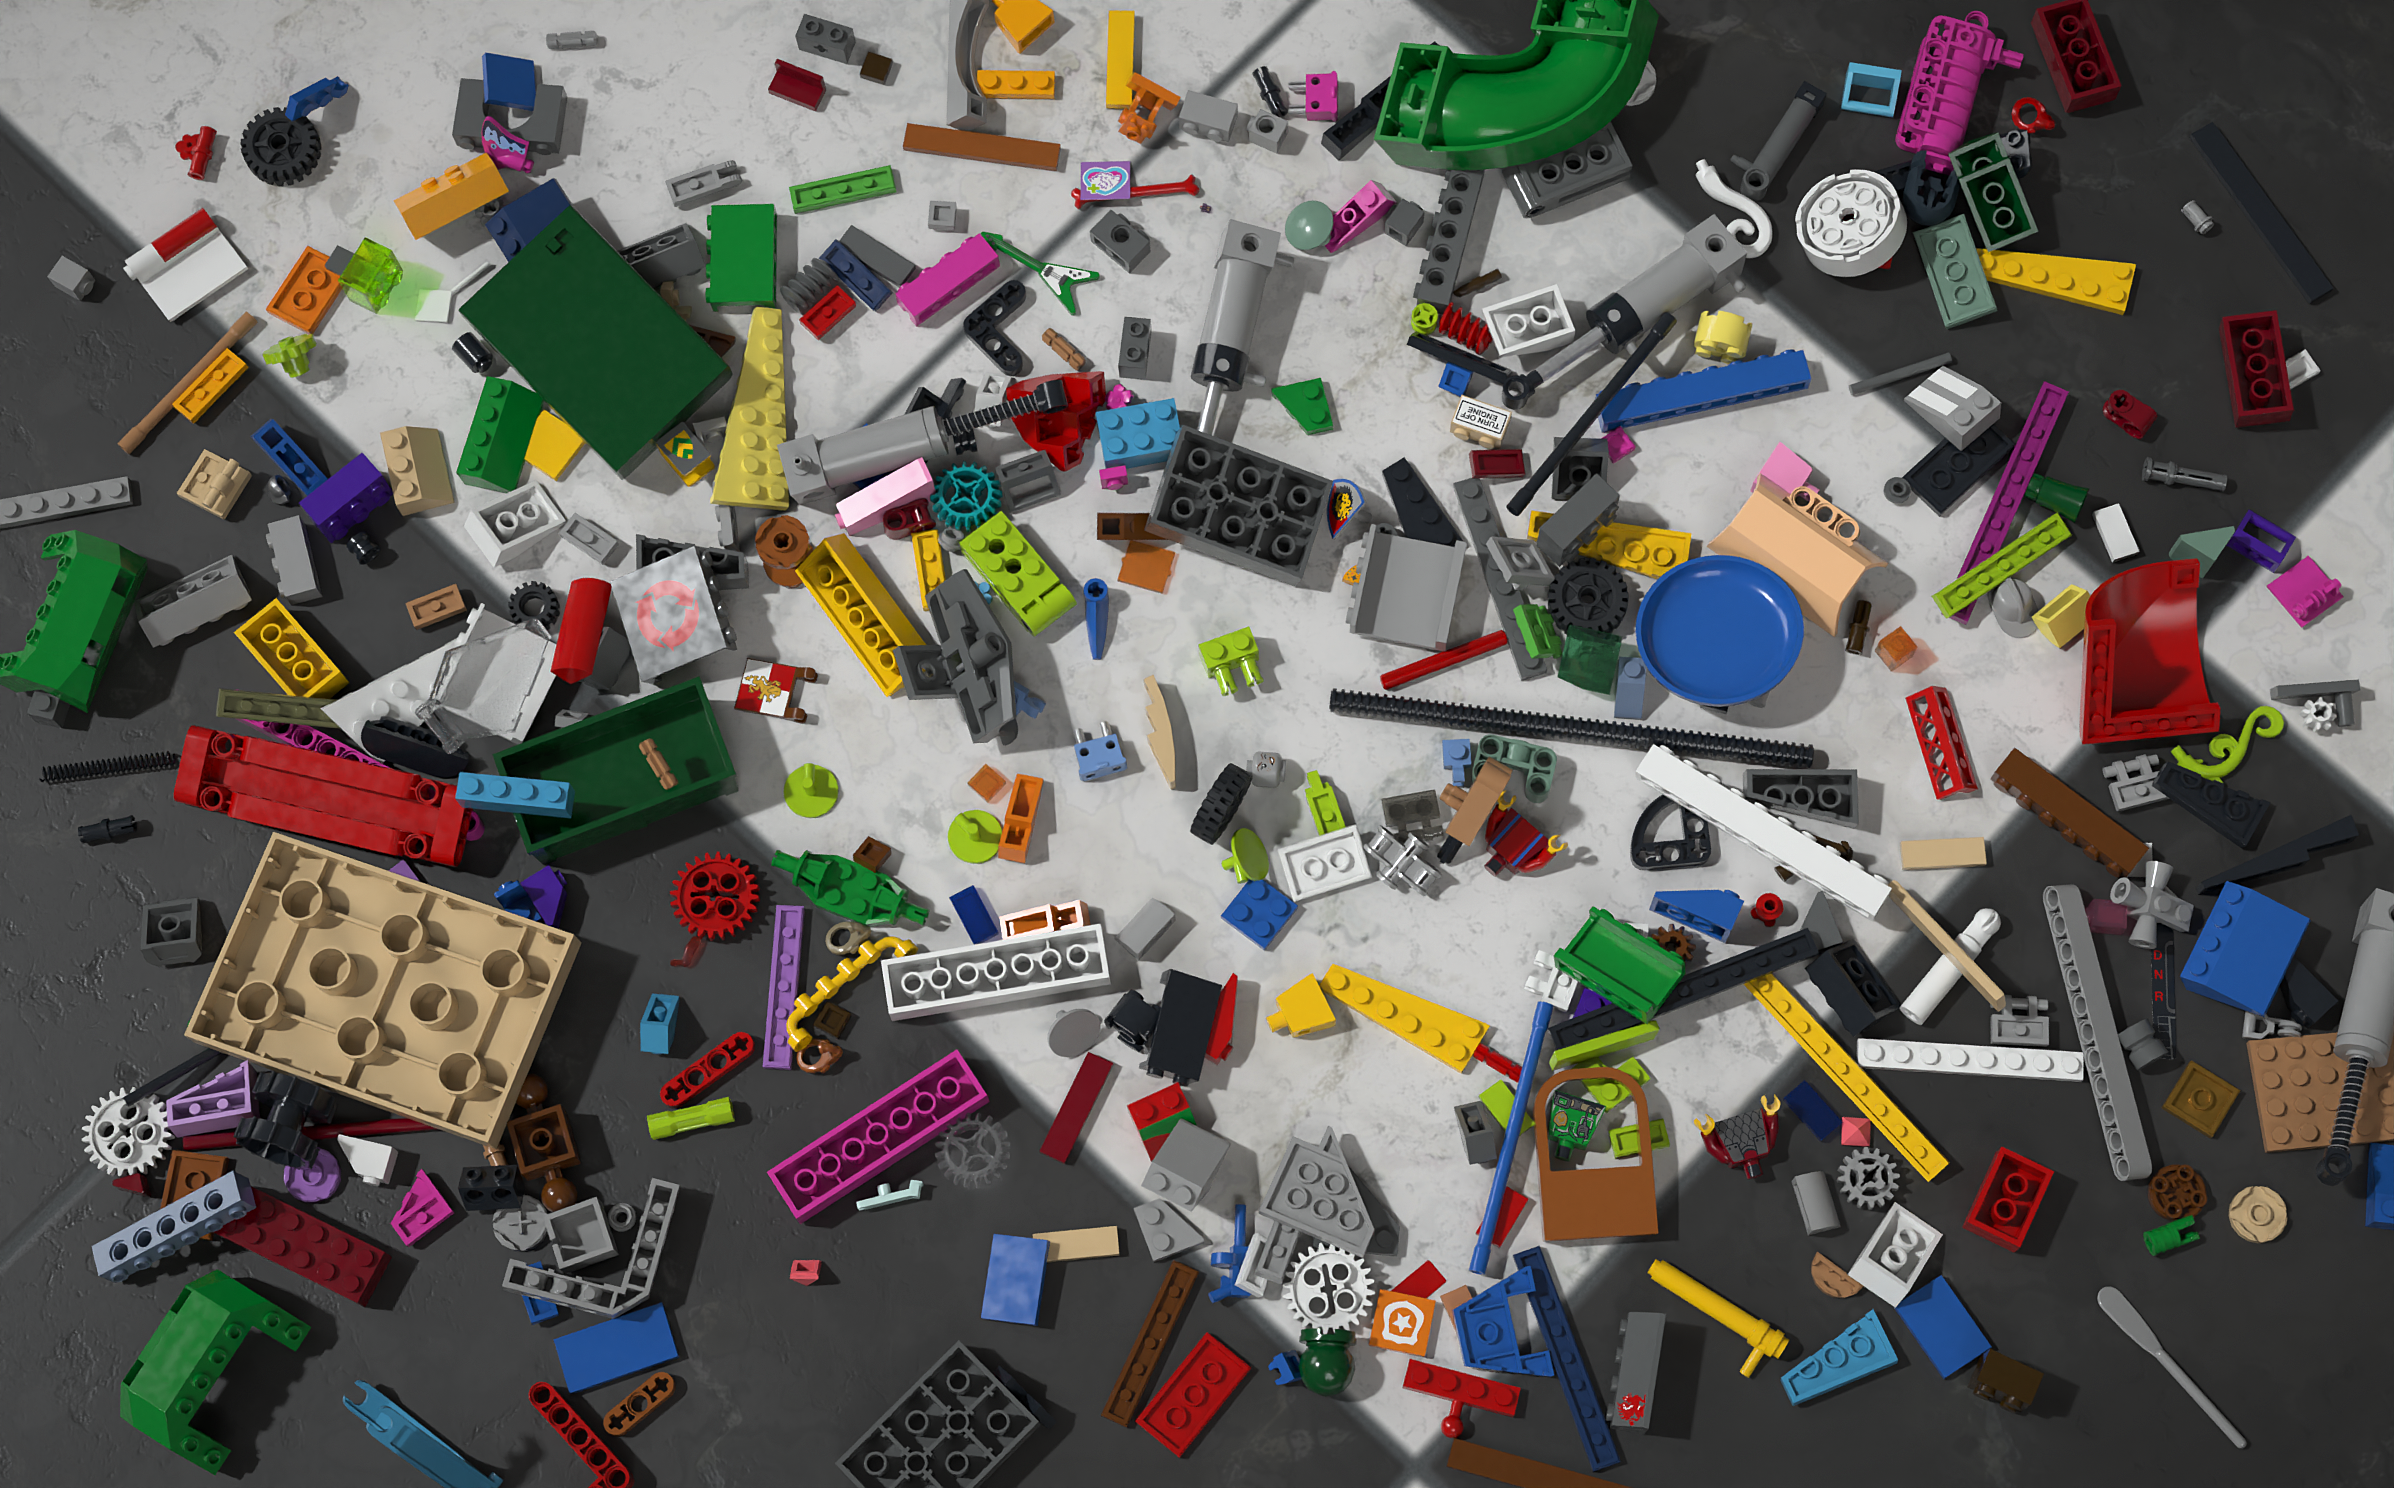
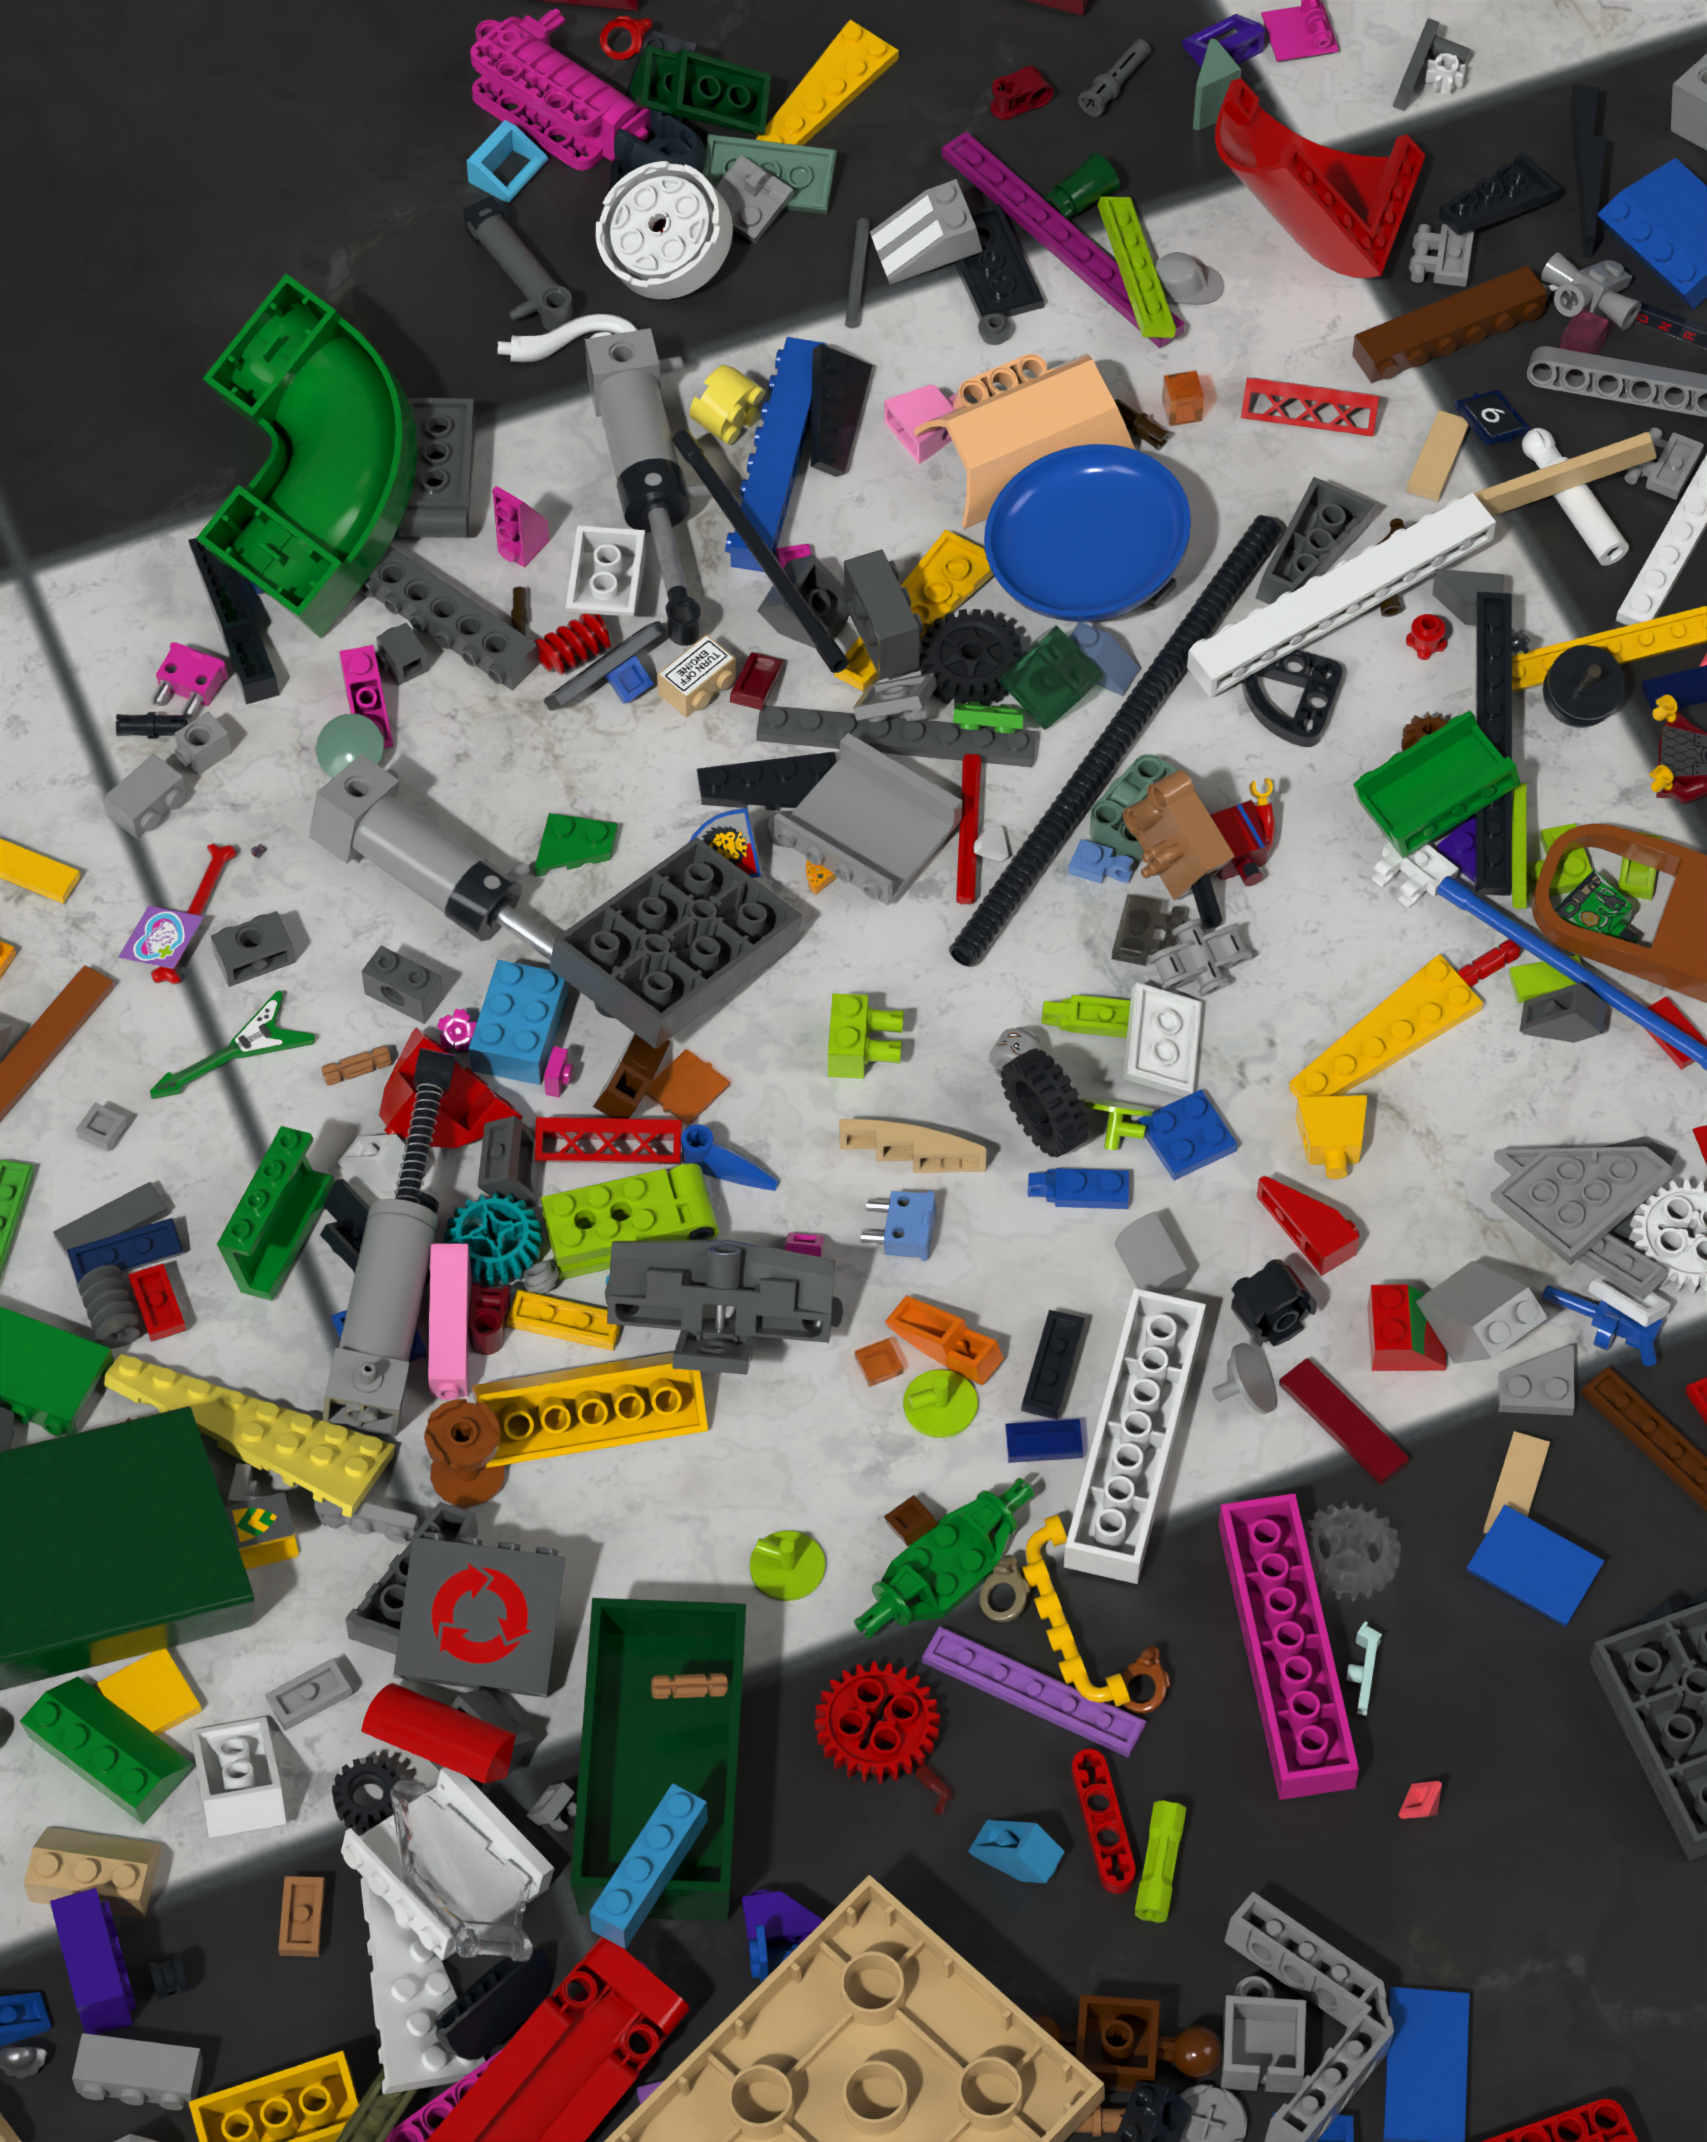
camera: 70 degrees left, 15 degrees down
dark orange beam [603,1372,676,1437] -> none
flag [734,658,818,724] -> none
dark brown tile [813,1001,852,1039] -> none
dark pink brick [895,233,1000,327] -> none
black beam [963,280,1026,376] -> none
orange slope [999,900,1091,940] -> none
orange tile [1118,72,1181,144] -> none
black panel [1139,969,1222,1086] -> none
lime wheel [1411,303,1438,335] -> none
blue slope [1649,890,1744,943] -> none
black slope [1805,939,1901,1037] -> none
light yellow brick [2032,584,2090,648] -> none
white tile [2092,503,2139,563] -> none
lime plant [2171,706,2284,783] -> none
none -> green panel [217,1126,335,1301]
none -> dark pink slope [492,486,549,568]
none -> red fence [535,1117,683,1165]
none -> light grey hinge [715,155,794,244]
none -> dark pink tile [785,1232,824,1257]
none -> black wing [810,344,873,477]
none -> white tile [974,826,1009,862]
none -> black plate [1021,1310,1085,1420]
none -> blue hinge [1027,1168,1129,1209]
none -> piece [1454,390,1531,446]
none -> black axle [1512,628,1531,654]
none -> black wheel [1542,645,1625,728]

